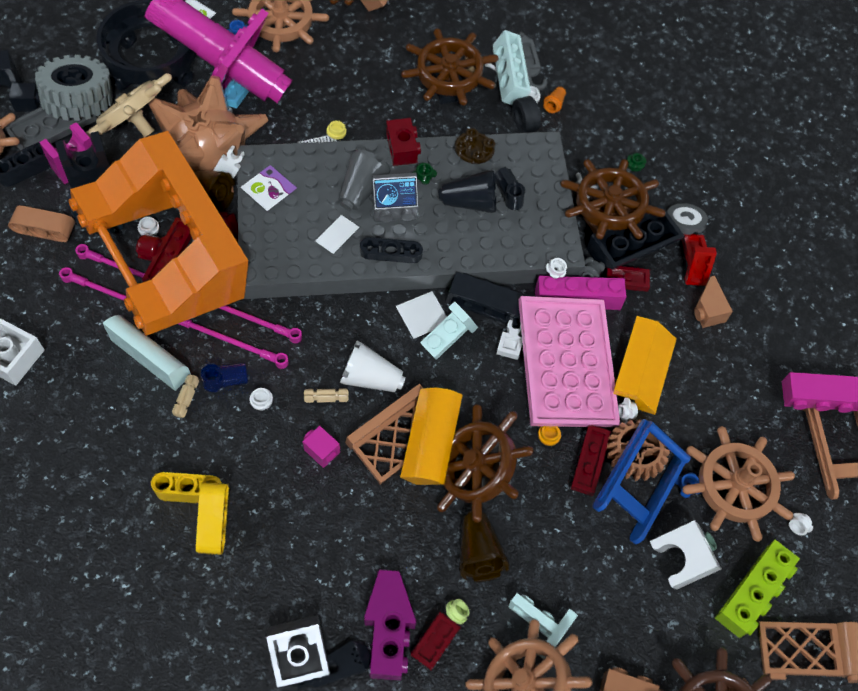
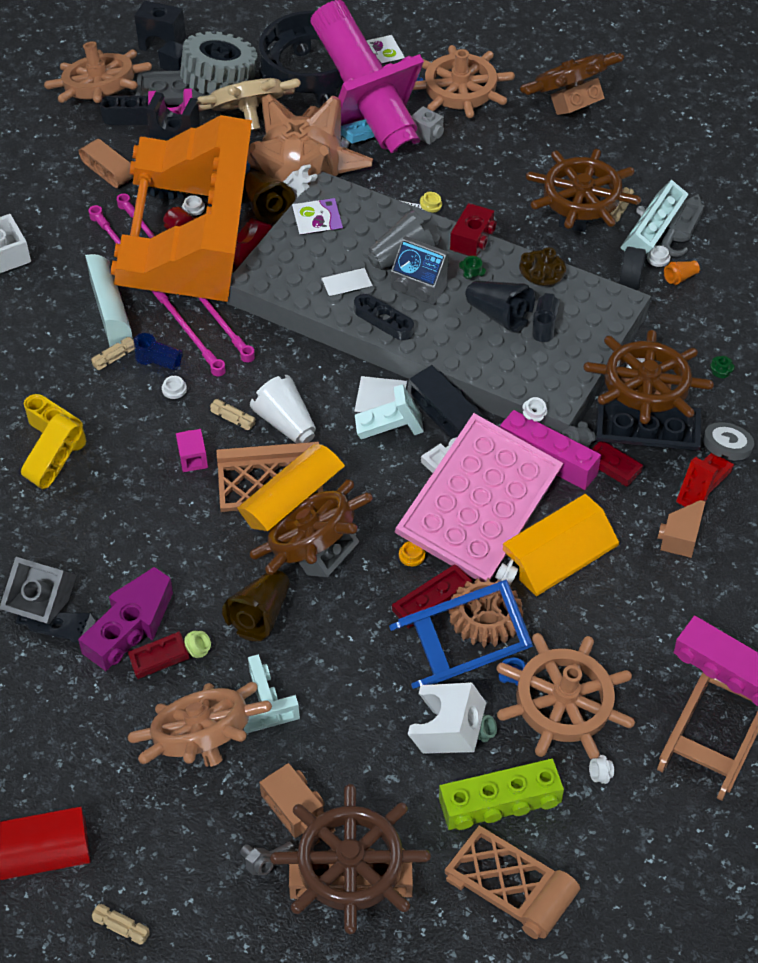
camera: 40 degrees right, 10 degrees down
none -> light grey brick [412,106,444,145]

